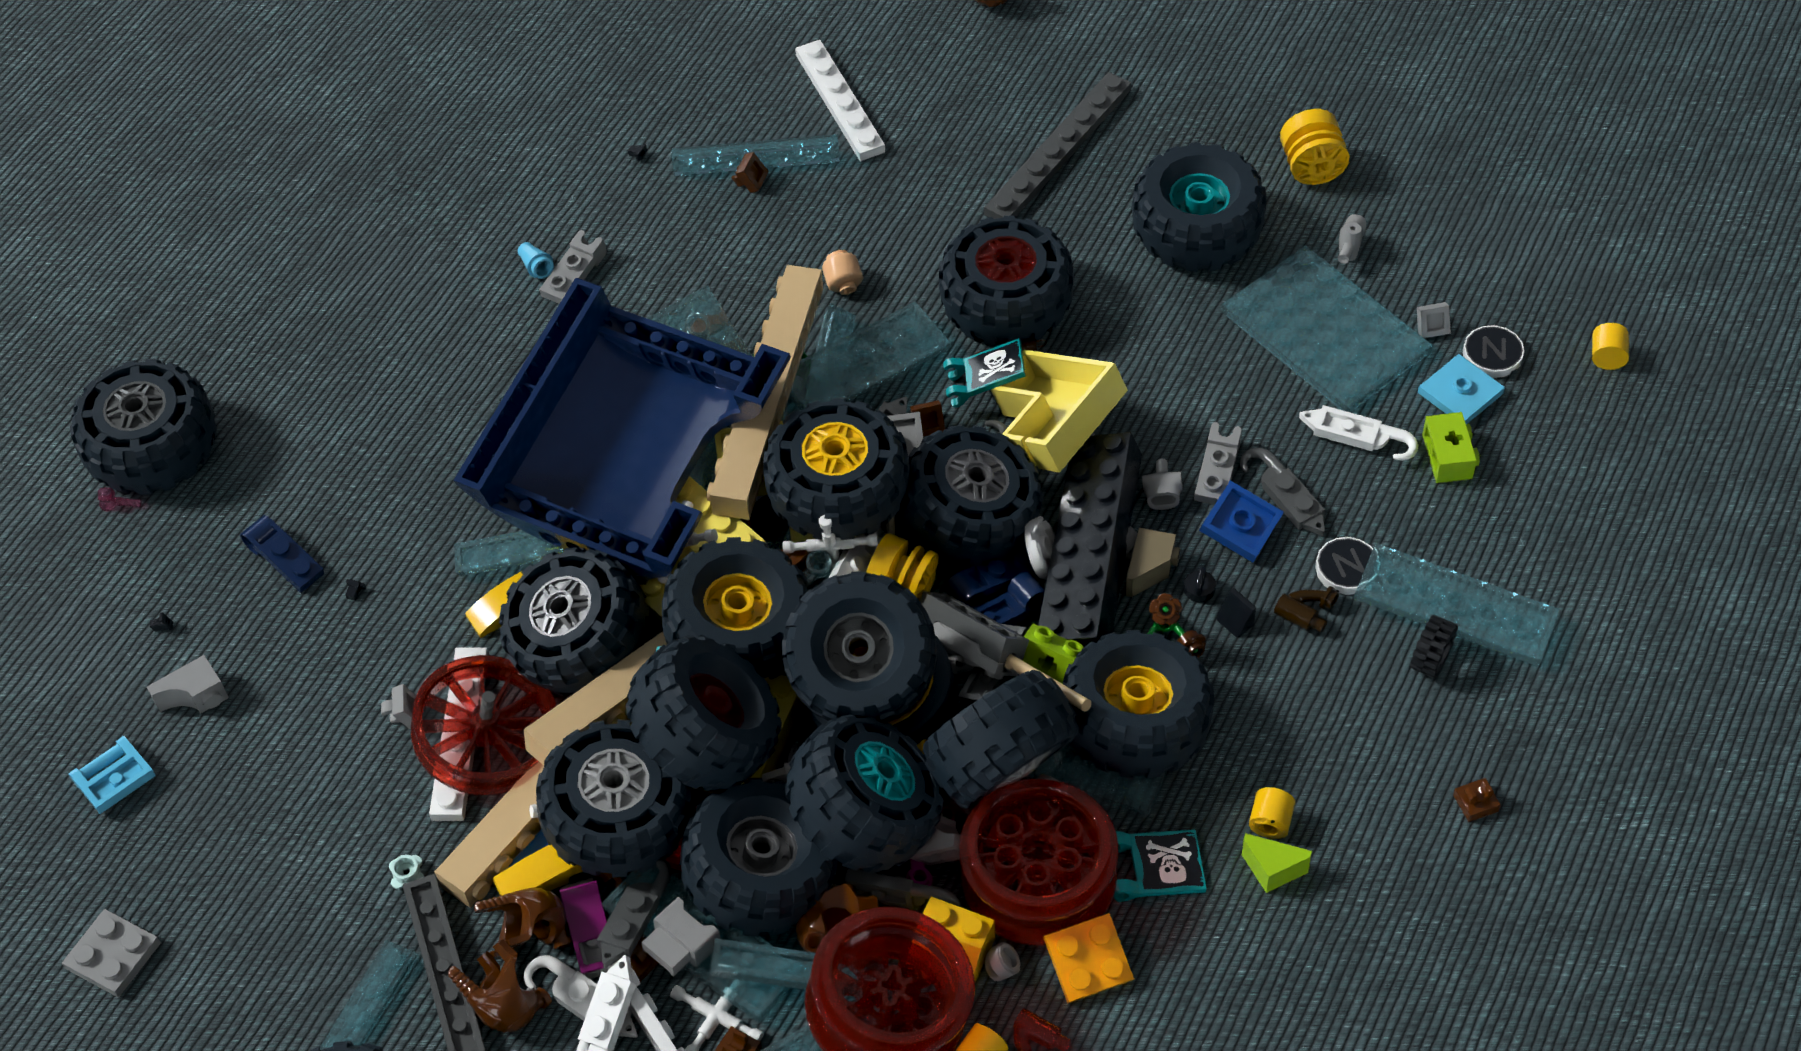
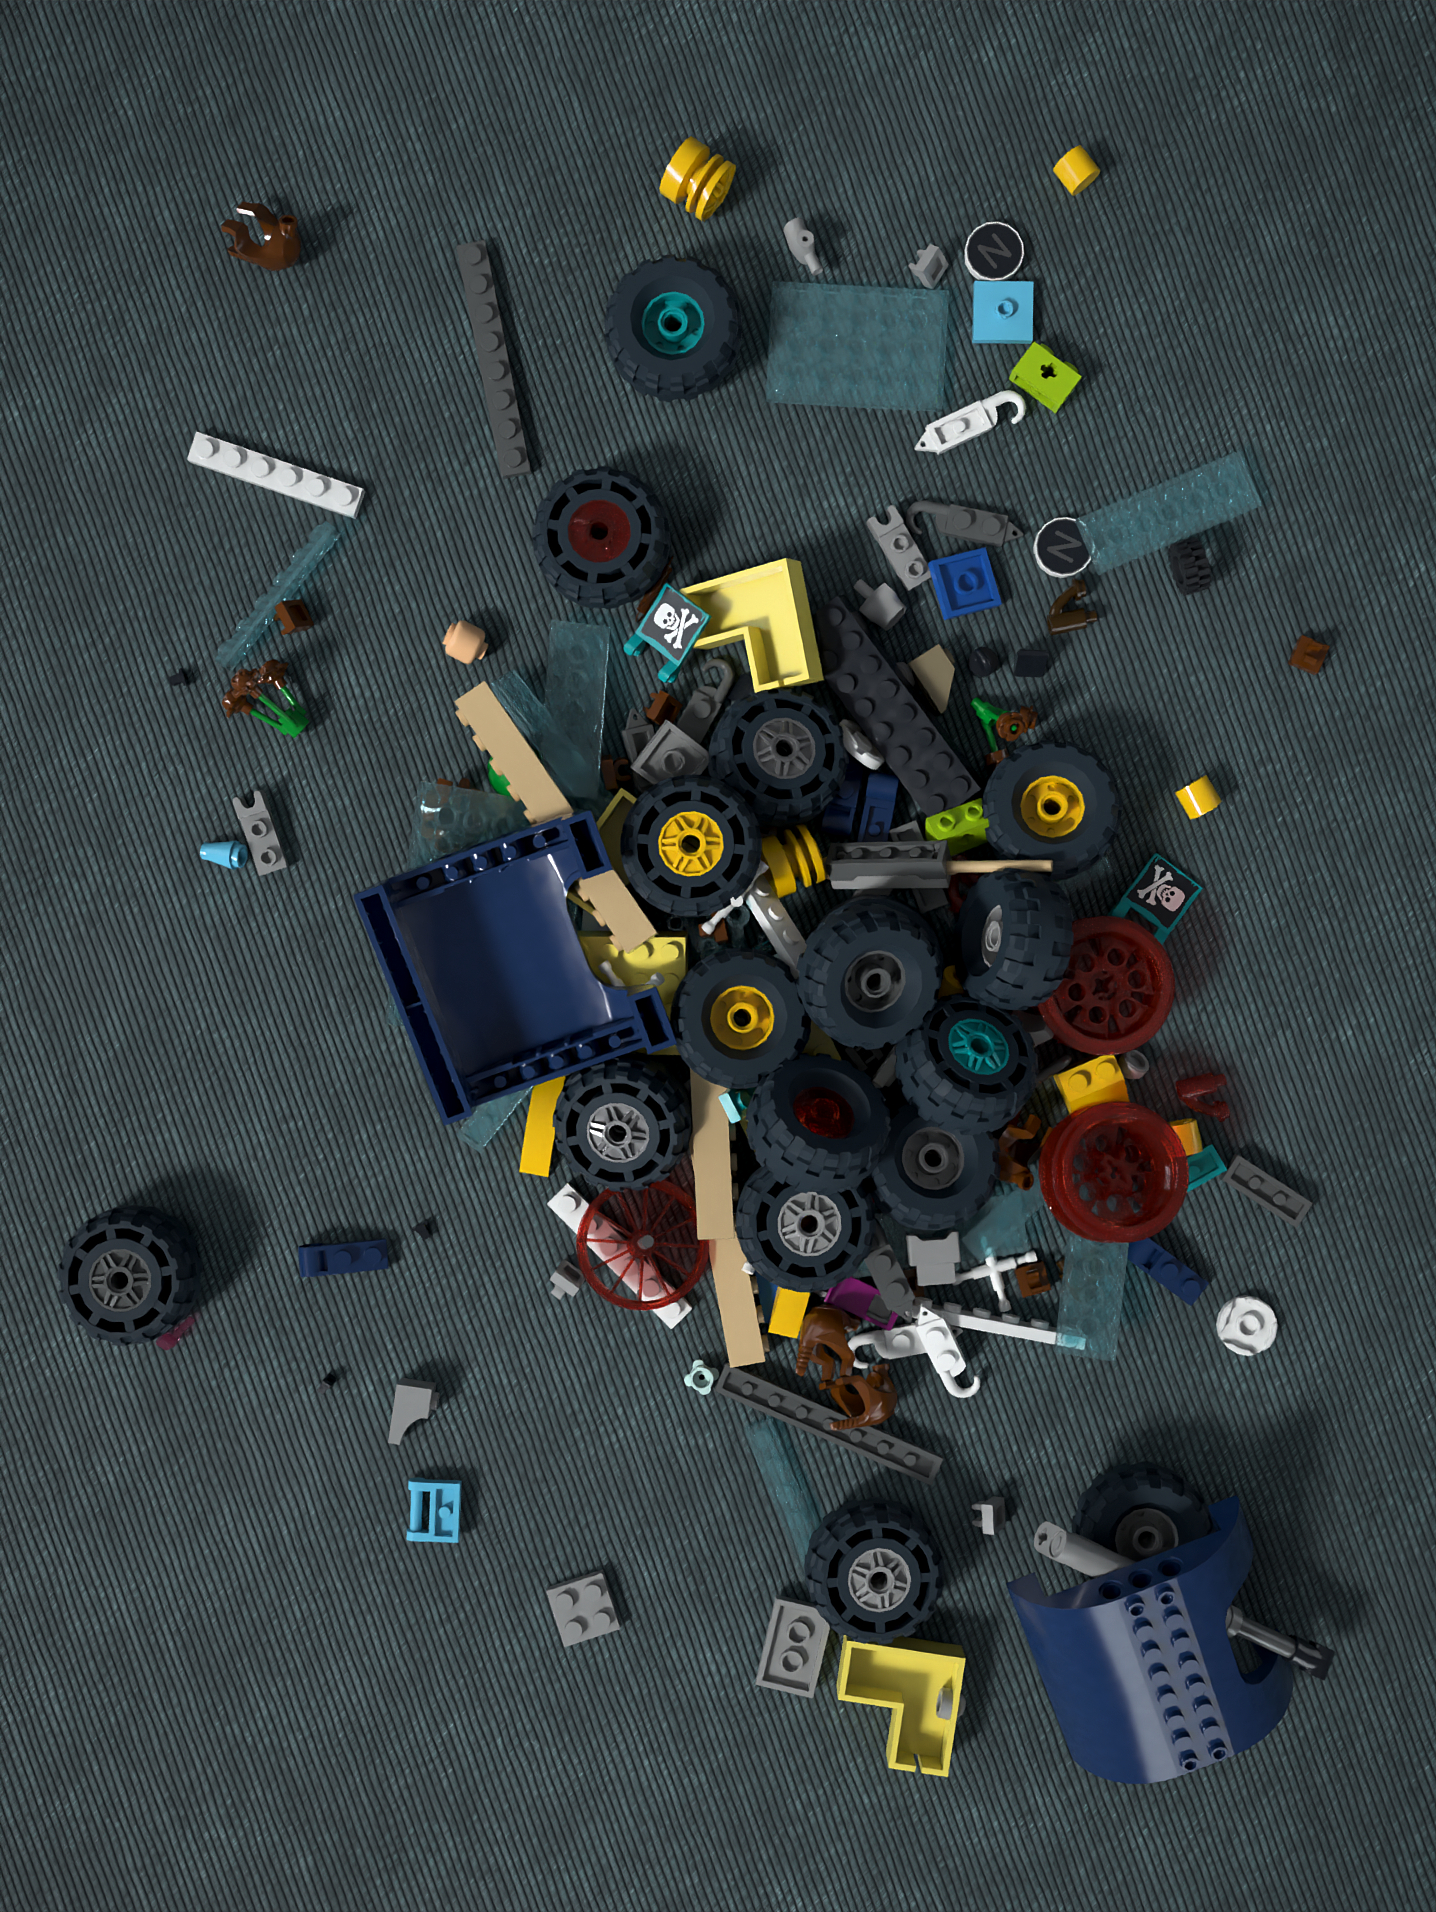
camera: 50 degrees left, 35 degrees up
light orange plate [1043,913,1134,1003] -> none
lime slope [1242,833,1312,893] -> none
none -> reddish brown plant [222,659,309,738]

